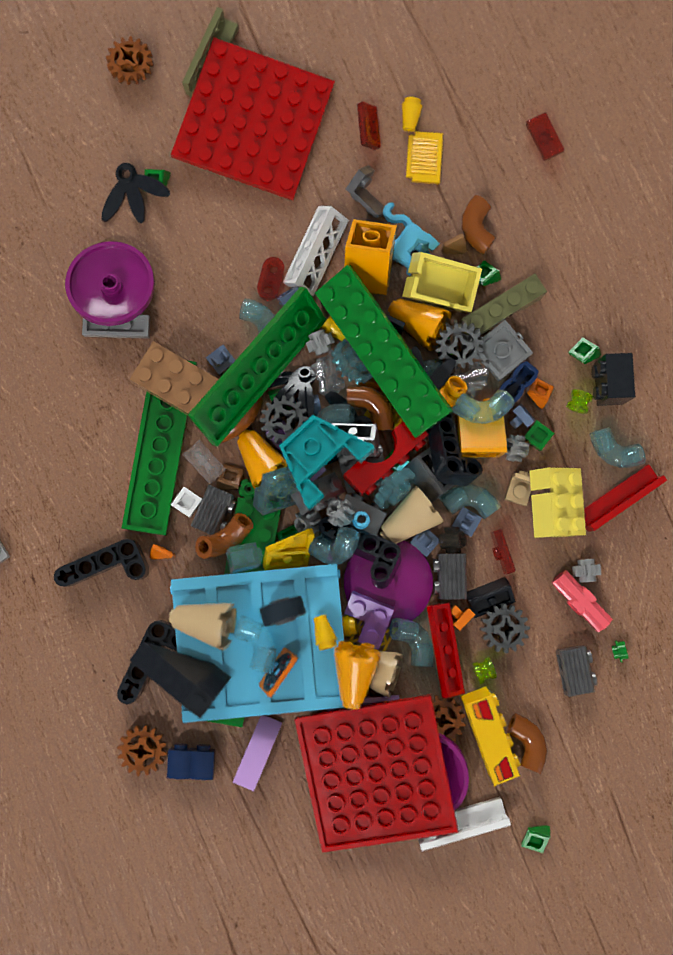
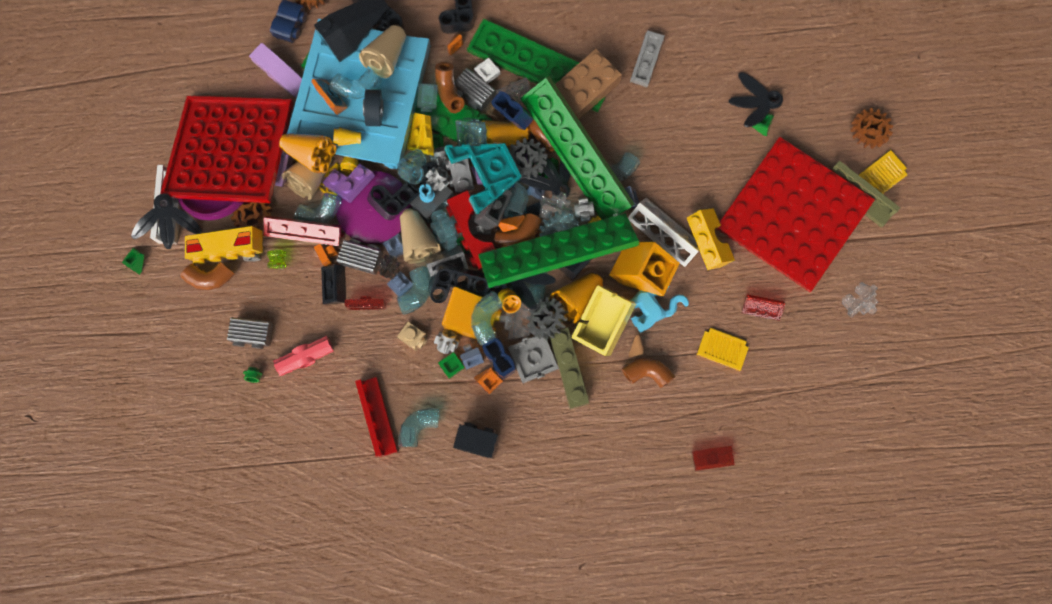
camera: 115 degrees right, 5 degrees down
magenta dish [65,241,155,326] -> none
sand blue tile [206,345,235,376] -> none
clear red plate [257,257,285,301] -> none
flat silver bracket [346,165,384,218] -> none
yellow cone [402,97,423,132] -> none
green slope [477,260,502,286] -> none
dark grey gear [480,604,530,653] -> none
light yellow piece [530,467,586,538] -> none
clear neon green wheel [566,389,593,414] -> none
green slope [568,337,601,364] -> none
light grey gear [572,559,602,583] -> none
none -> black plant [131,194,202,249]
none -> dark blue brick [491,91,533,130]
none -> orange slope [499,215,525,232]
none -> yellow arch [687,208,735,270]
none -> clear hips [842,282,878,318]
none -> yellow window [859,150,907,194]

